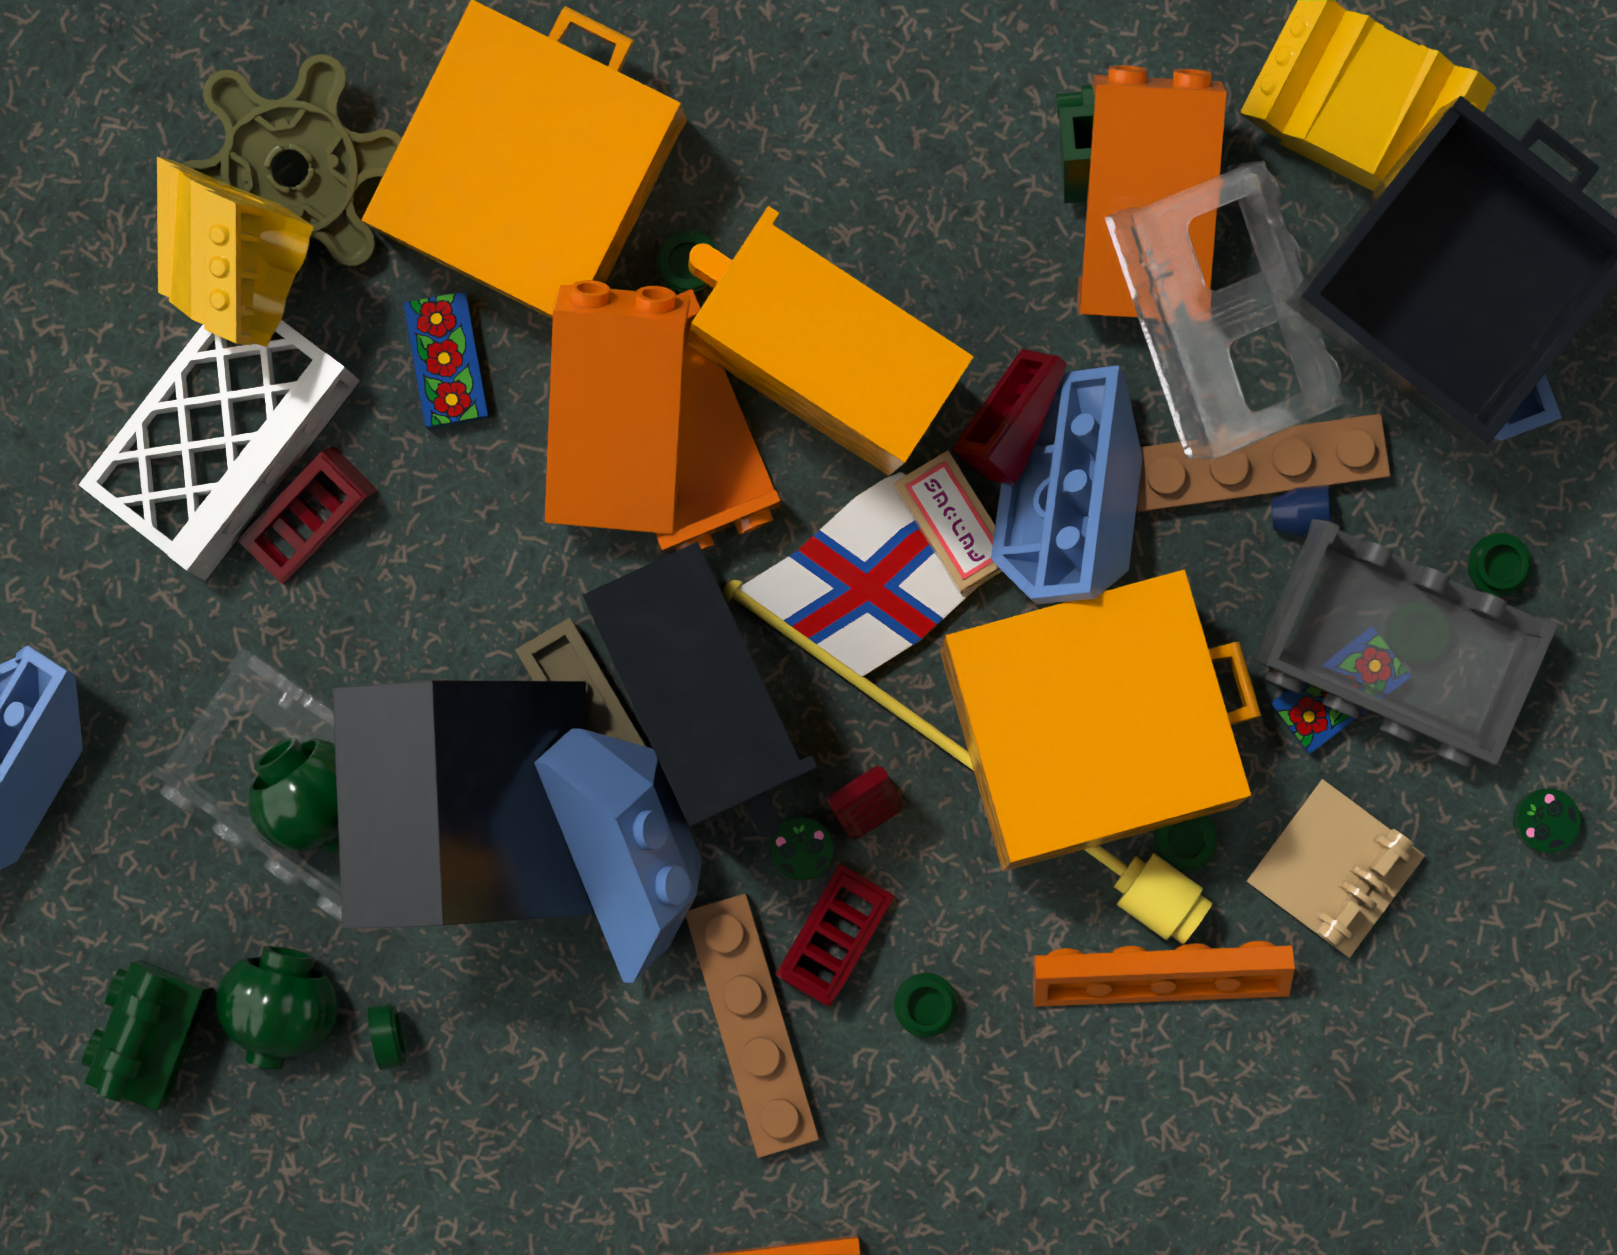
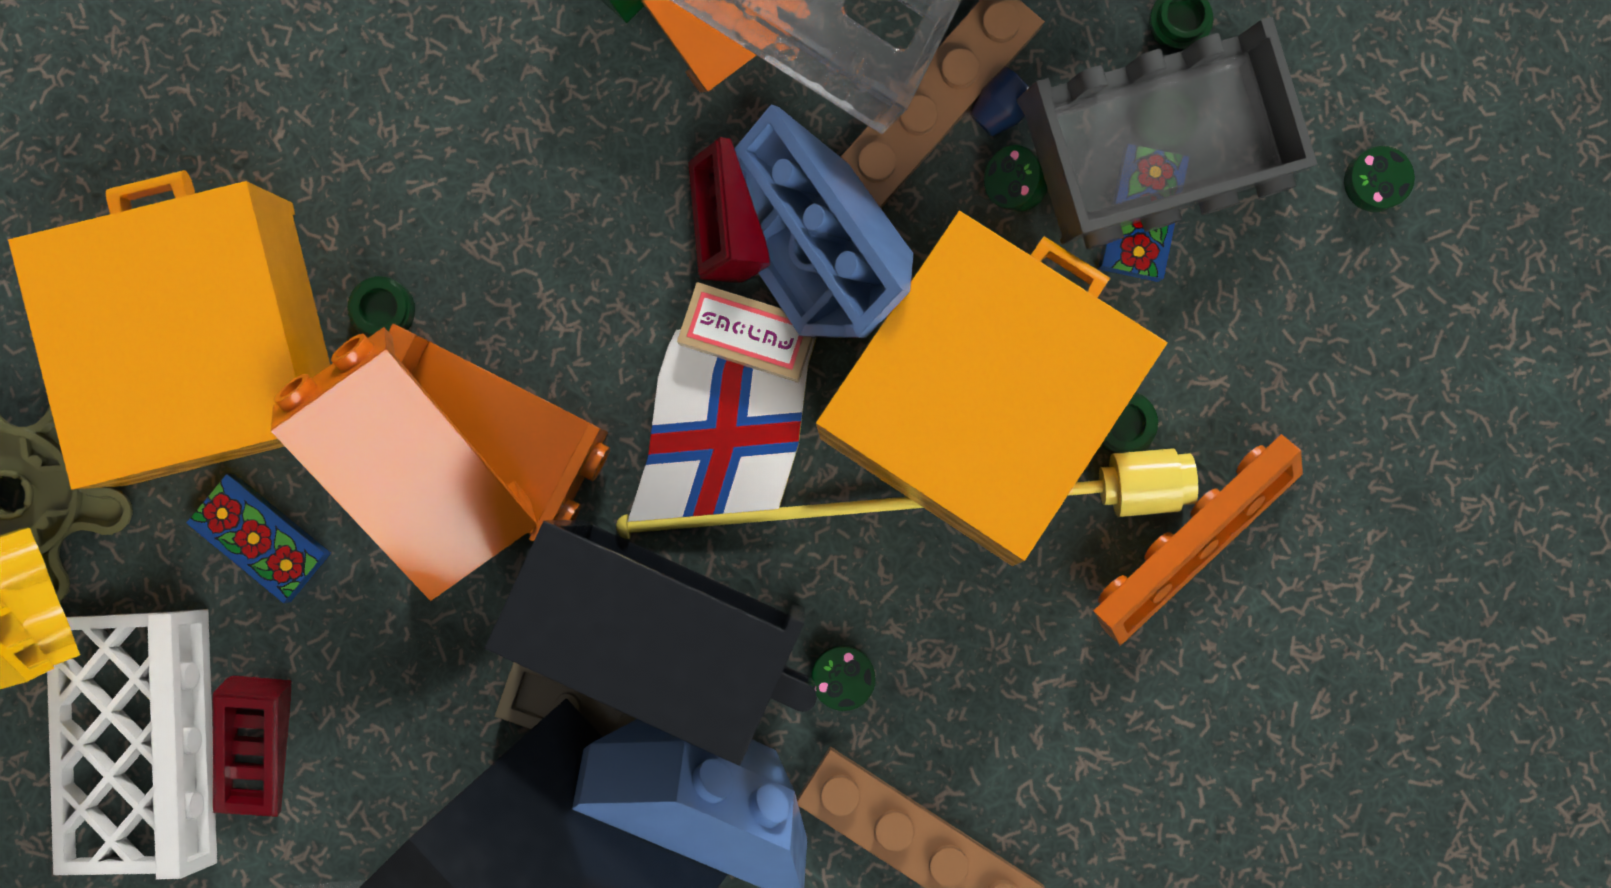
camera: 40 degrees left, 0 degrees up
light orange container [687,206,974,476] -> none
dark red slope [775,863,895,1007] -> none
dark red slope [827,765,903,839] -> none
dark green plate [894,973,958,1037] -> none
tan hinge [1246,779,1425,958] -> none
none -> dark green tile [984,145,1048,212]

